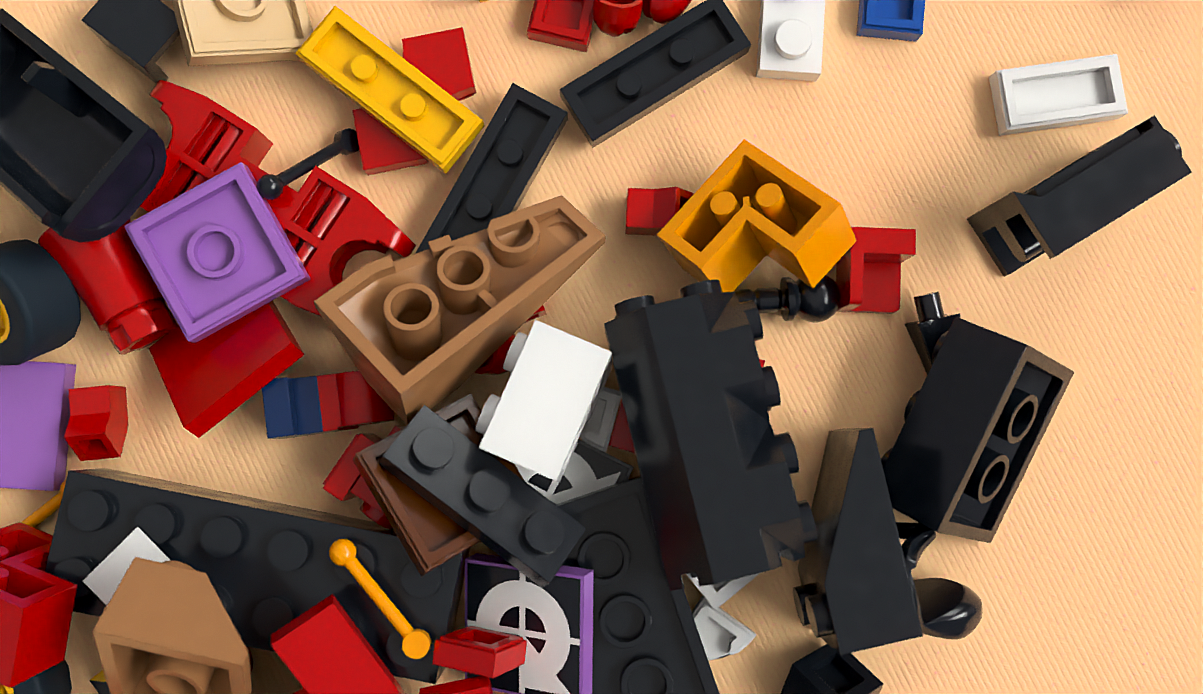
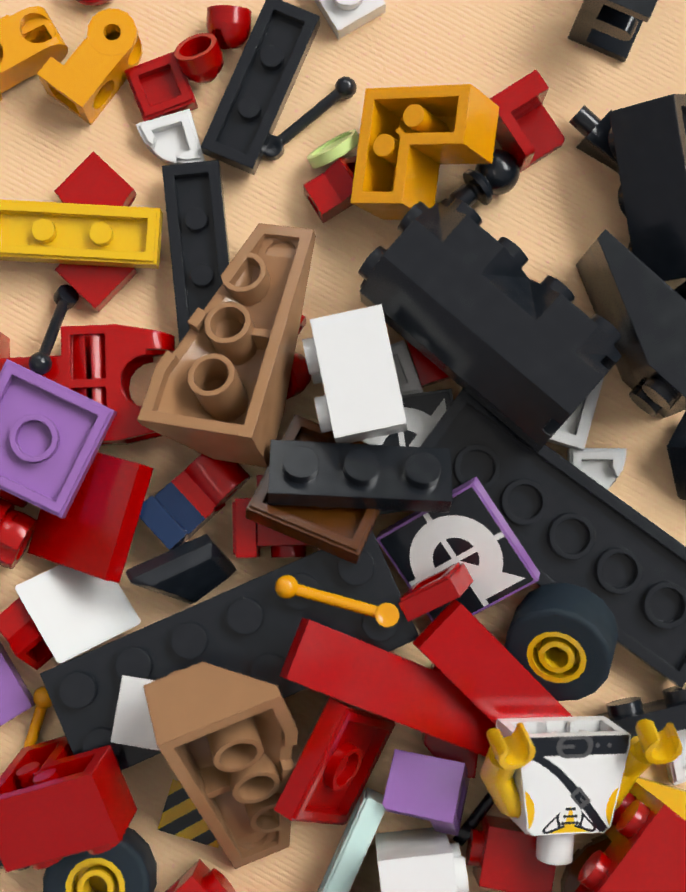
camera: 30 degrees left, 0 degrees up
none -> white sticker [15,565,141,664]
none -> black piece [126,534,237,604]
none -> white tile [136,109,205,165]
none -> black hinge [264,76,357,160]
none -> yellowish green piece [307,129,359,169]

